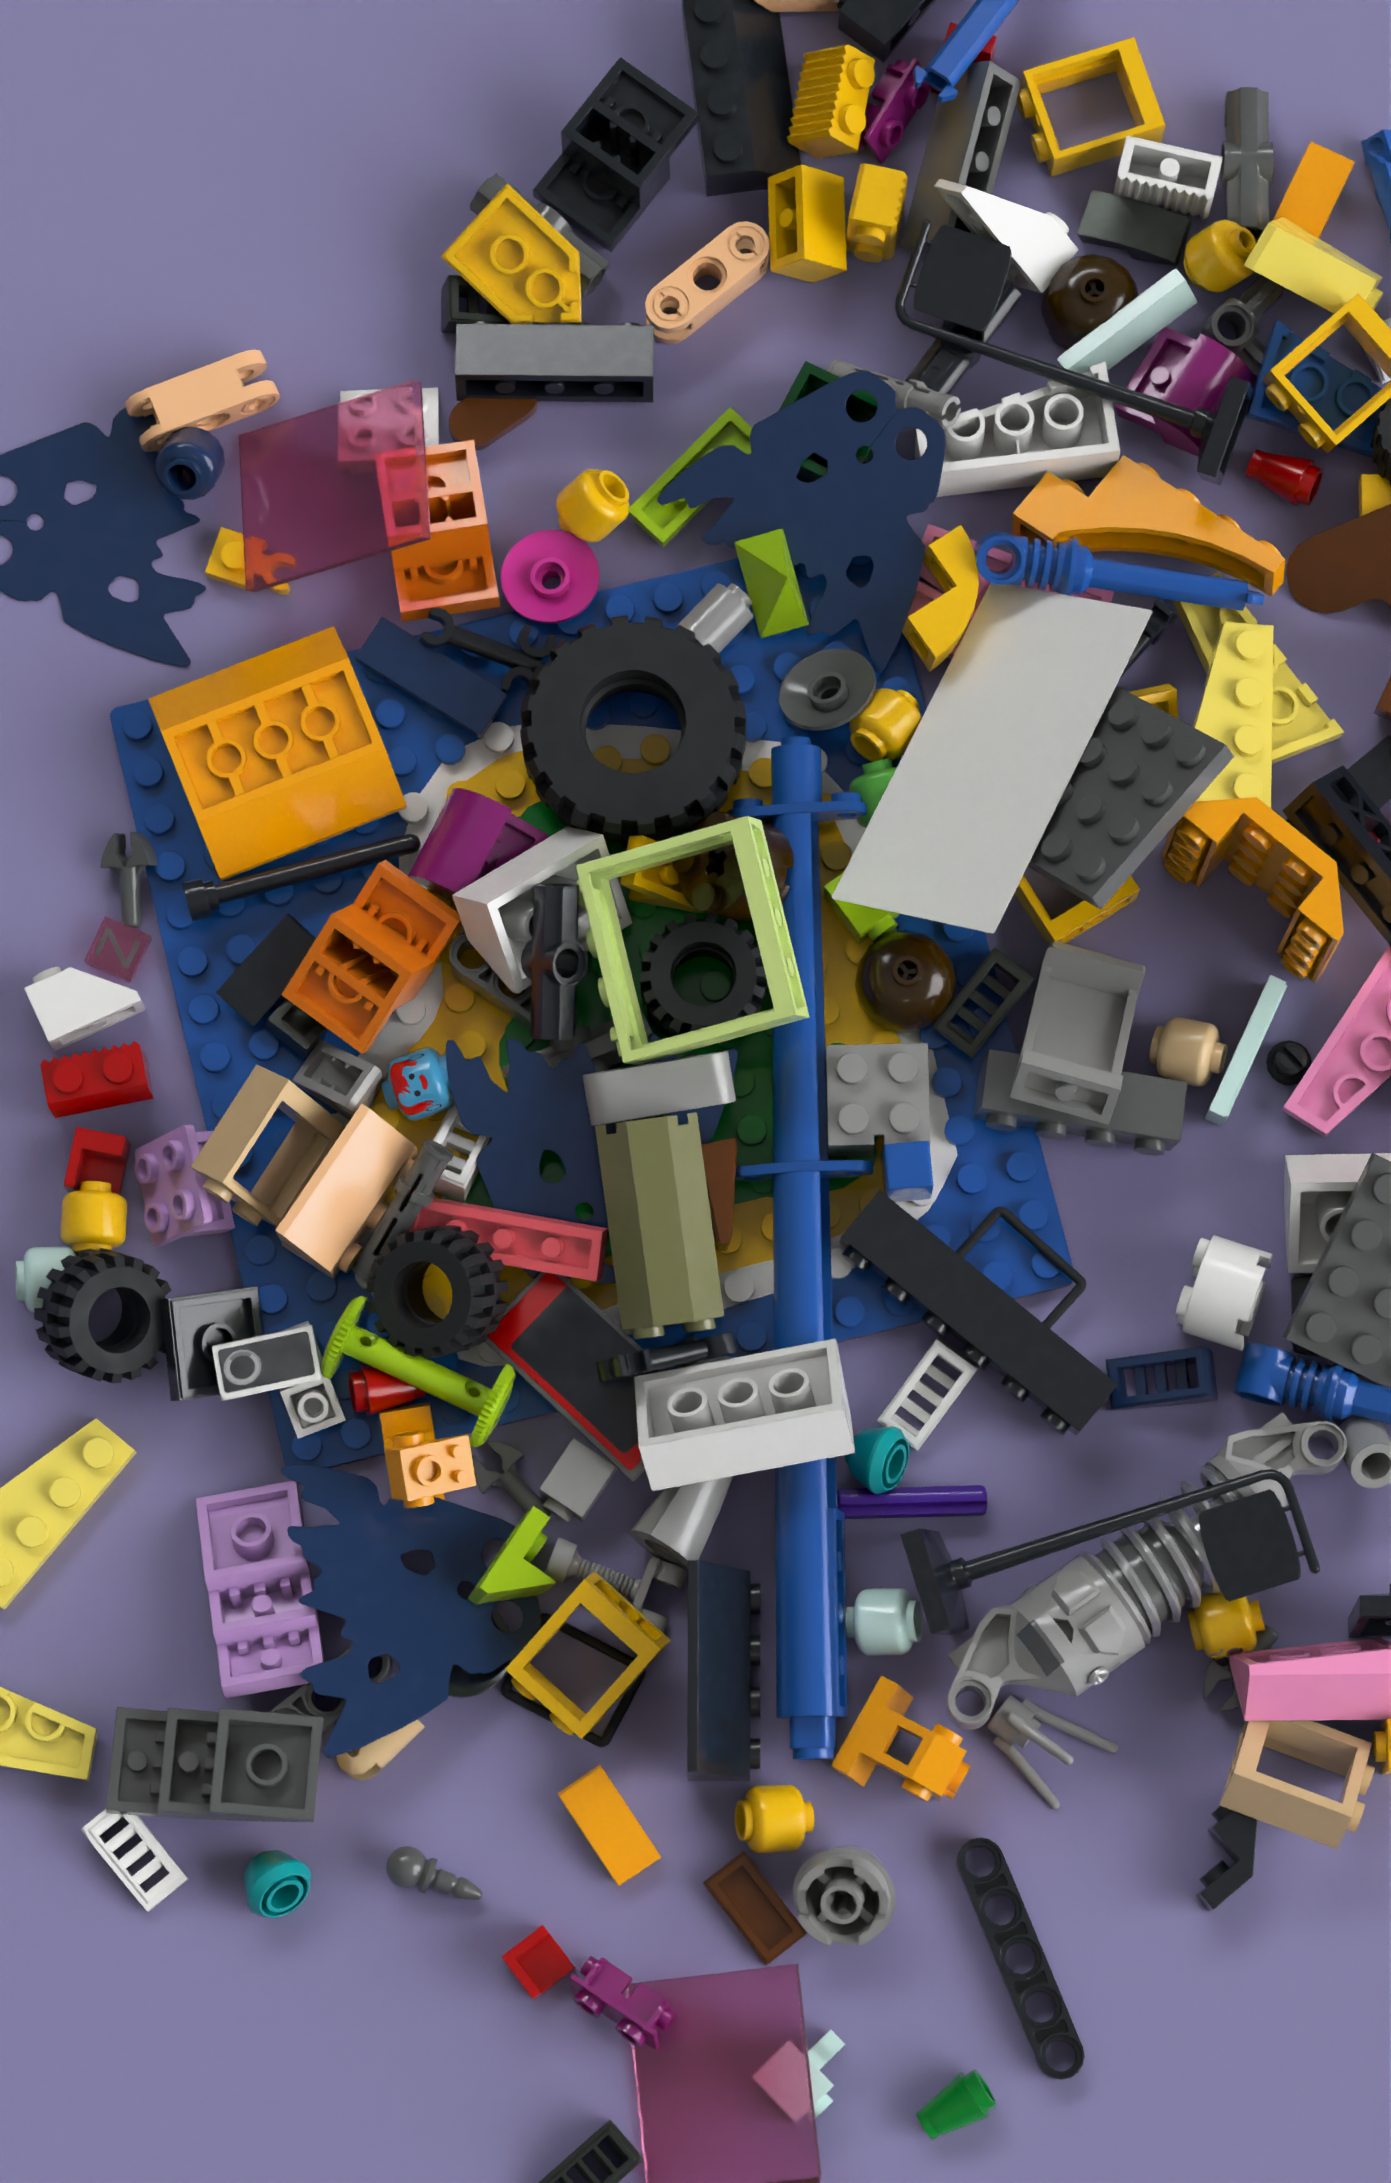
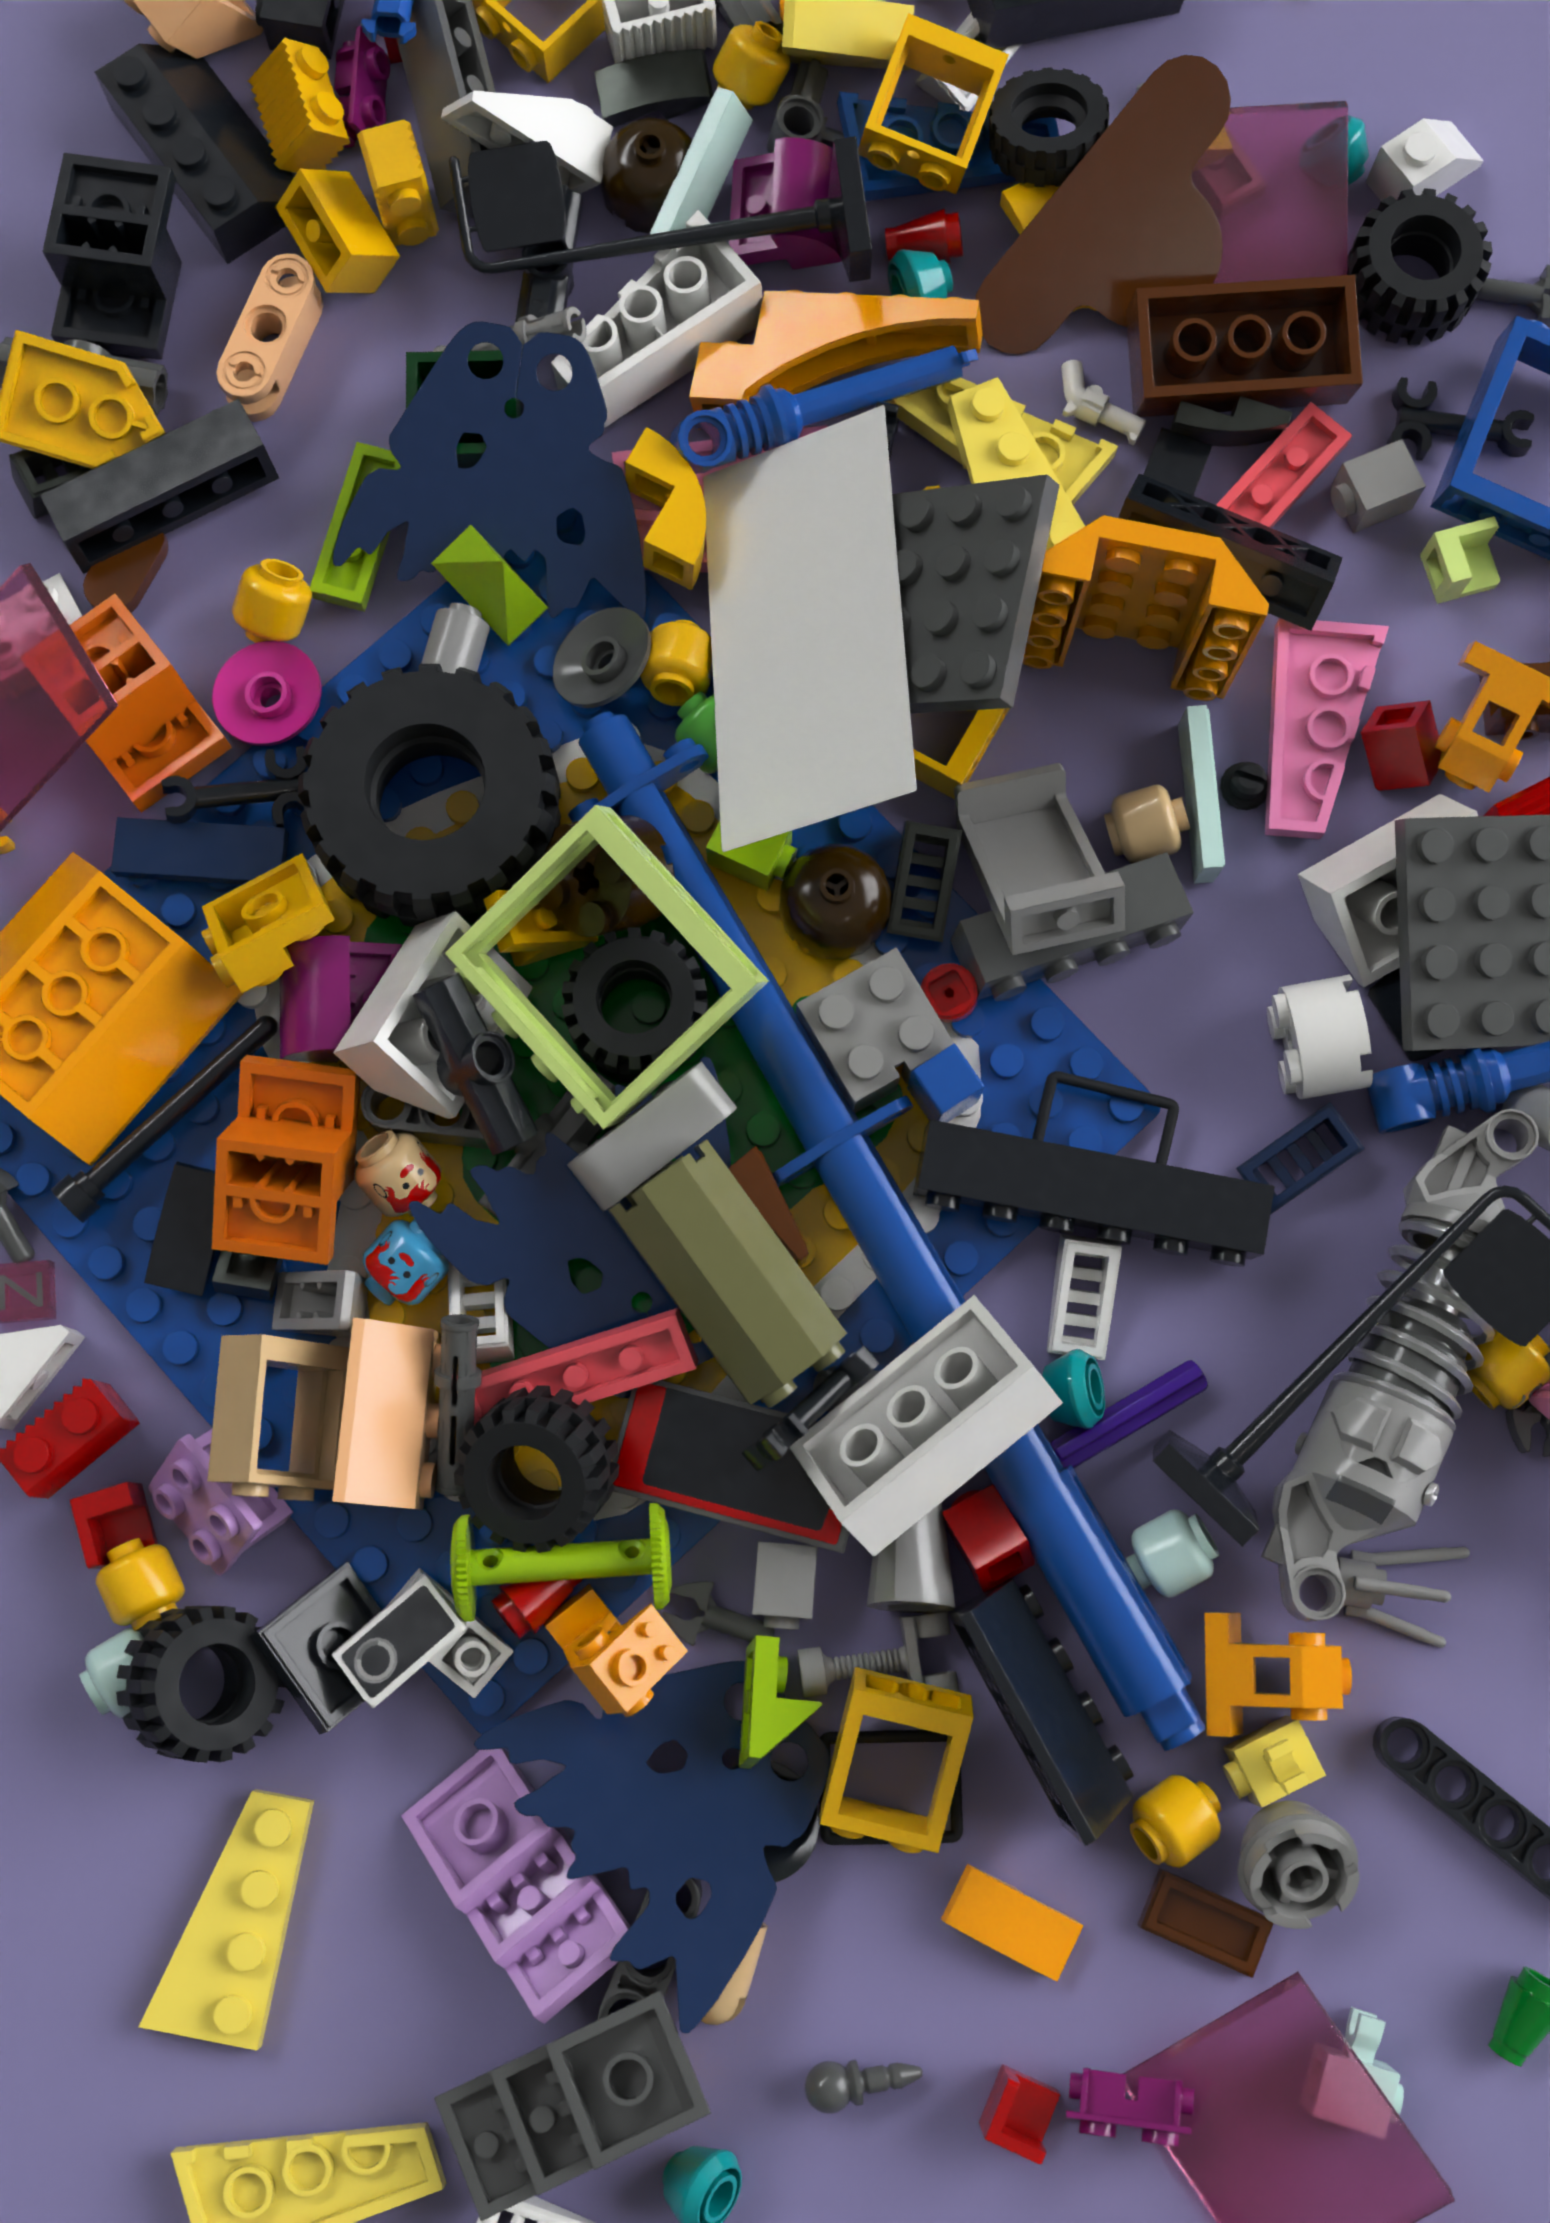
camera: 30 degrees left, 0 degrees up
none -> yellow plate [201,853,335,993]
none -> tan head [354,1130,442,1217]
none -> teal cone [887,250,953,298]
none -> red tile [921,963,978,1023]
none -> red brick [942,1484,1035,1593]
none -> white piece [1061,360,1146,446]
none -> light yellow brick [1222,1715,1326,1808]

